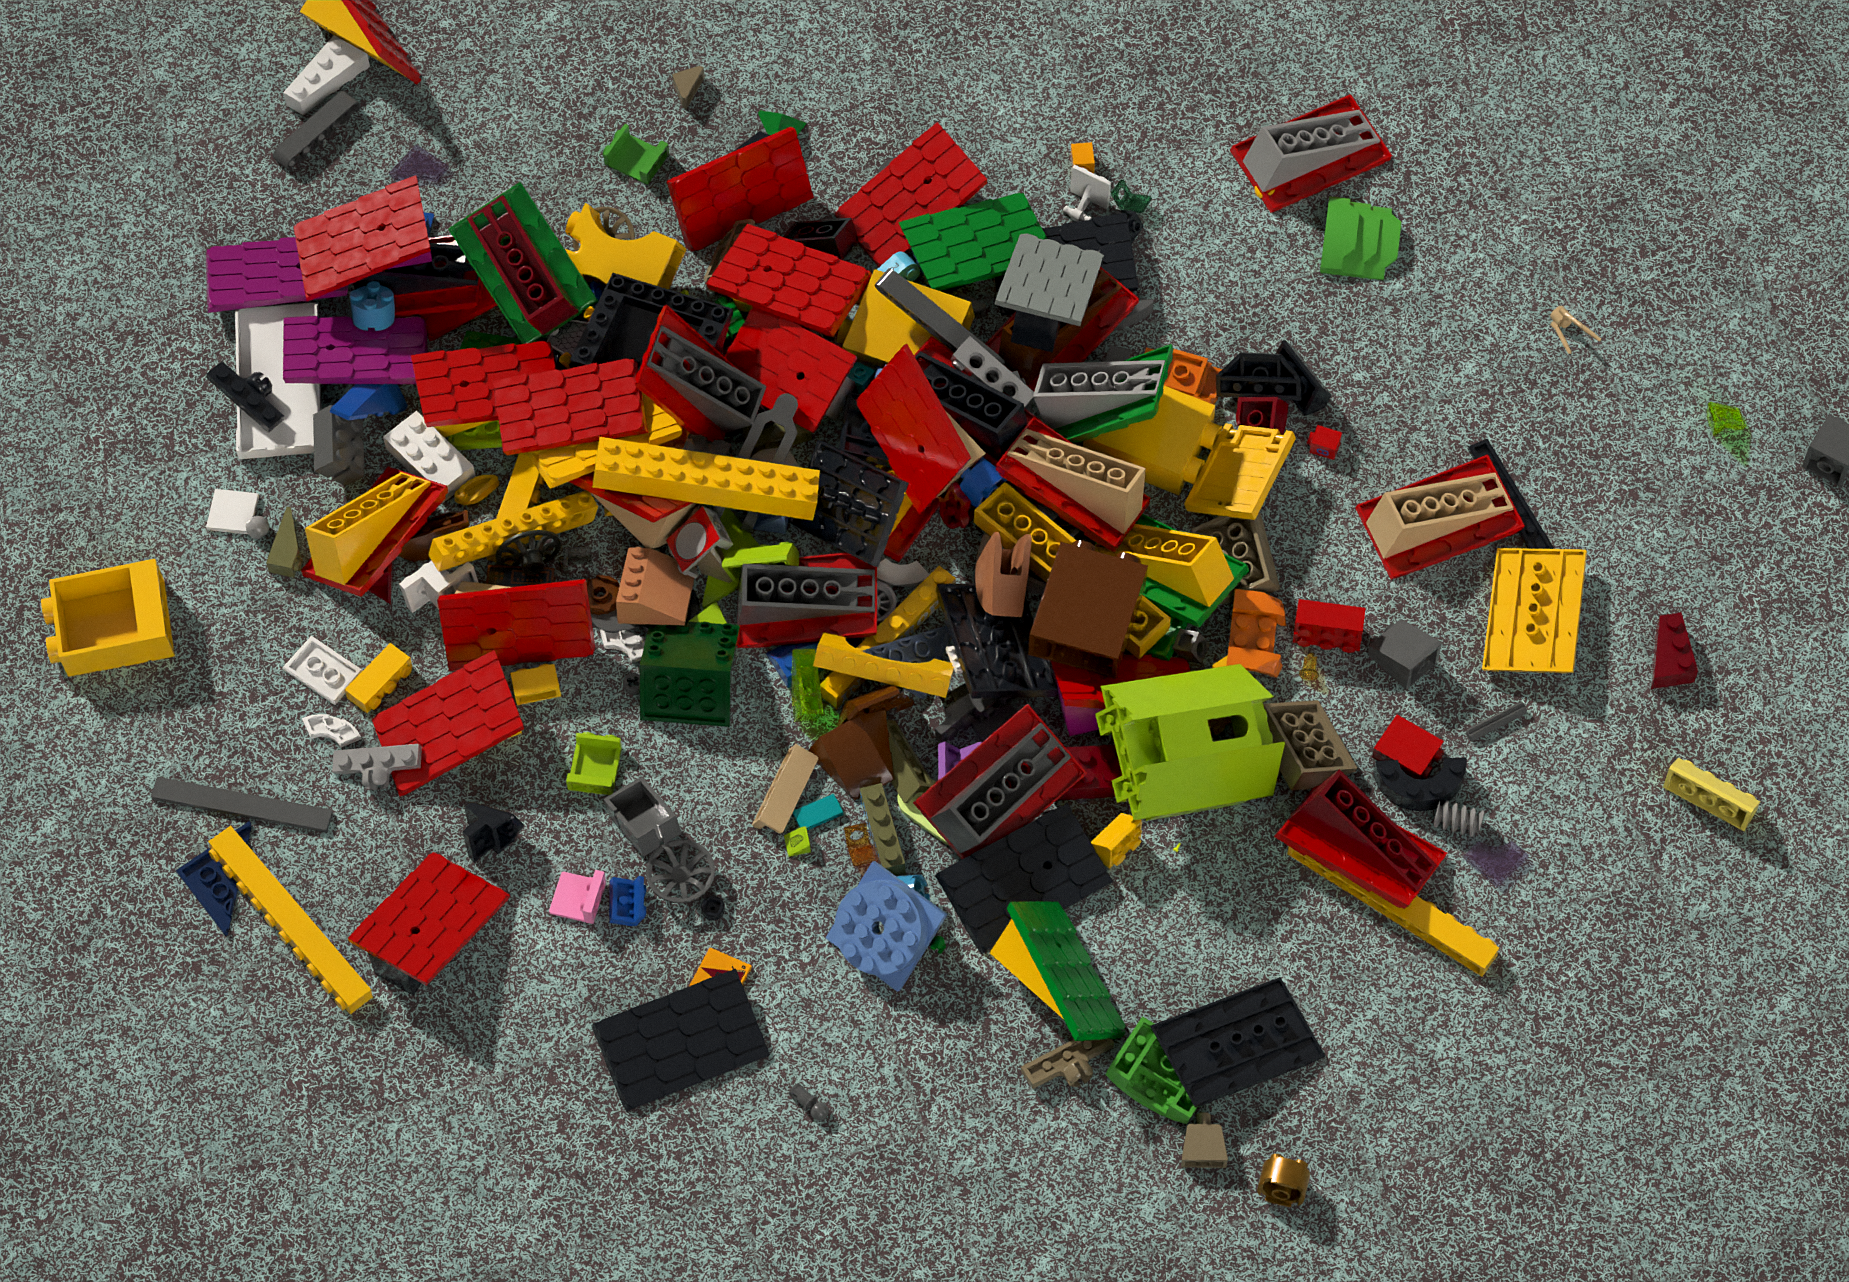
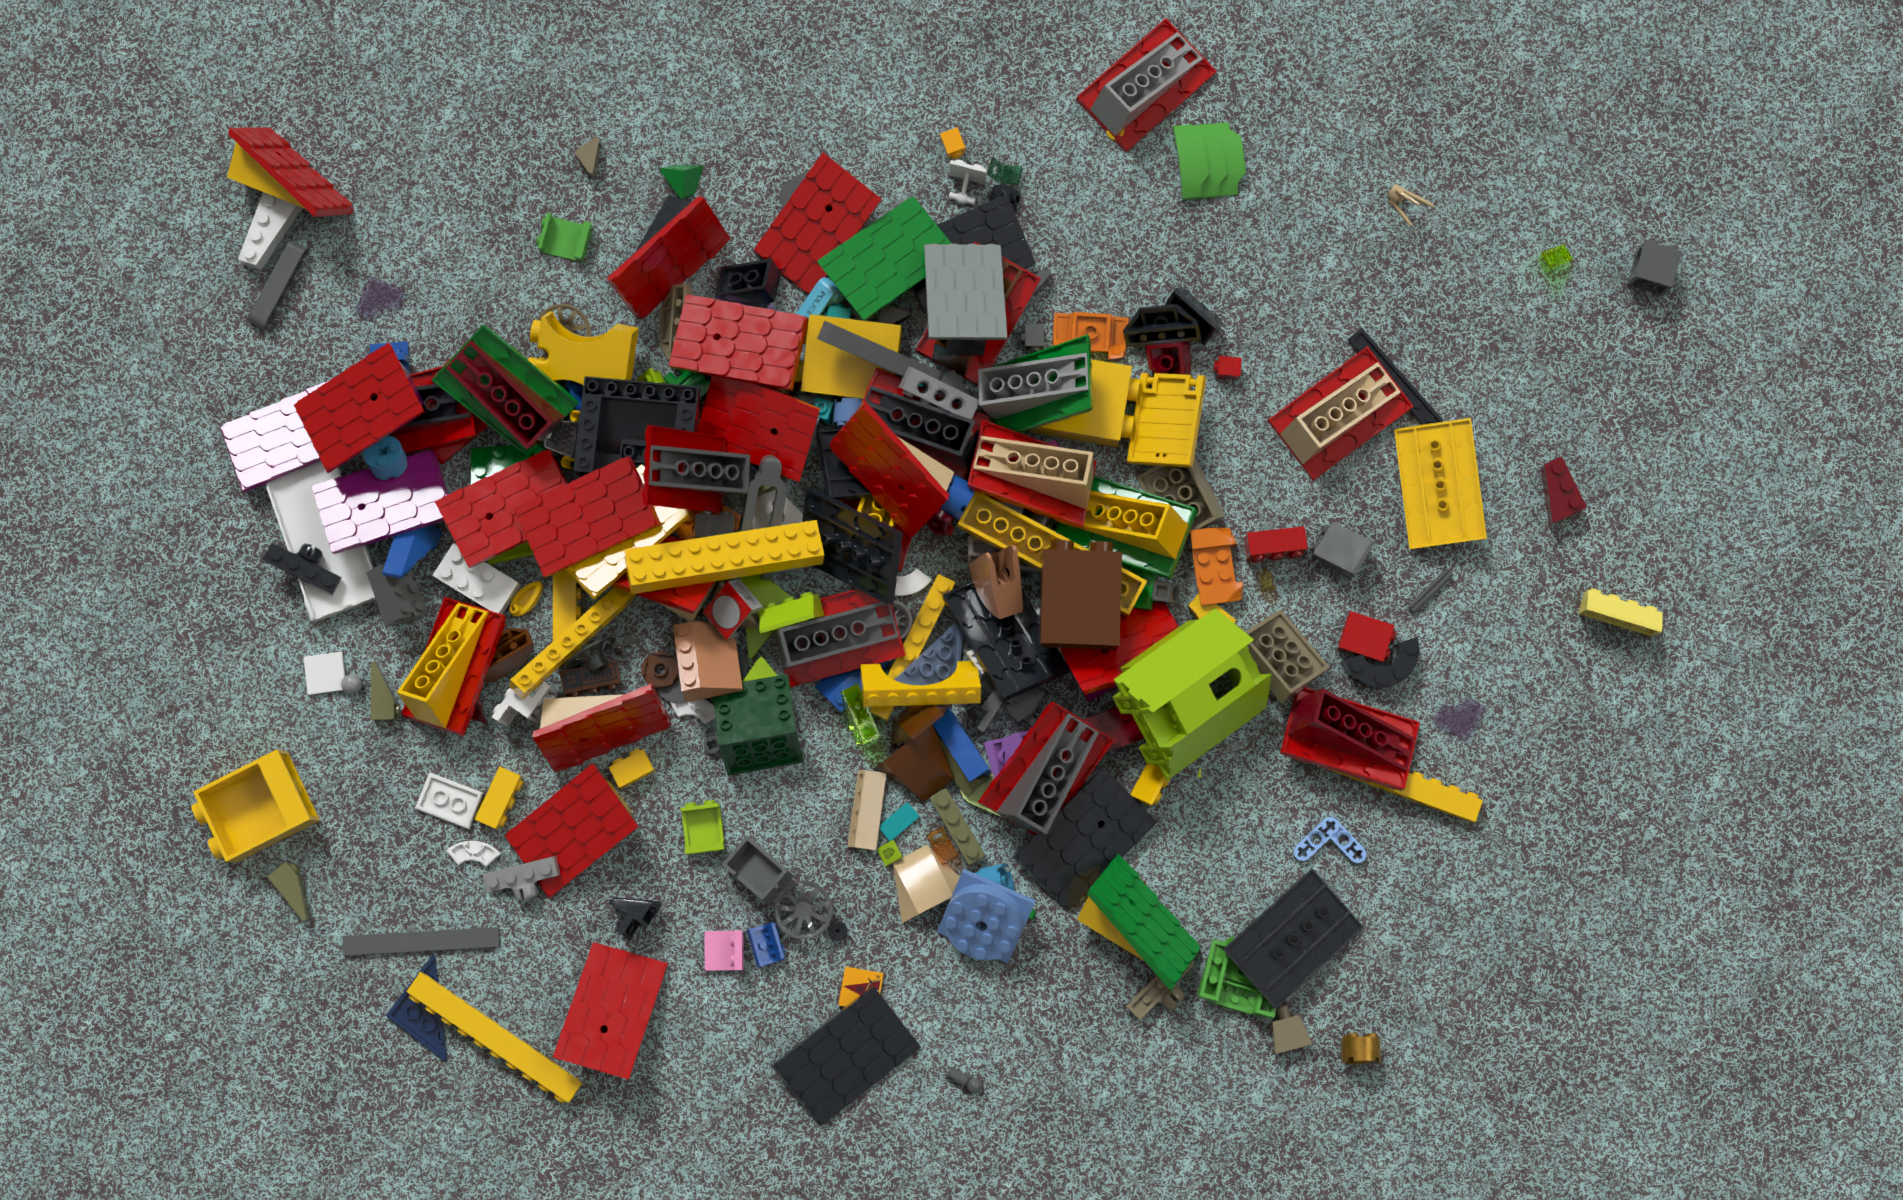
camera: 15 degrees left, 20 degrees up
light grey piece [1434,801,1485,837] -> none
none -> olive slope [267,862,310,922]
none -> tan wedge [893,845,960,923]
none -> blue panel [933,707,992,782]
none -> light blue beam [1293,817,1366,863]

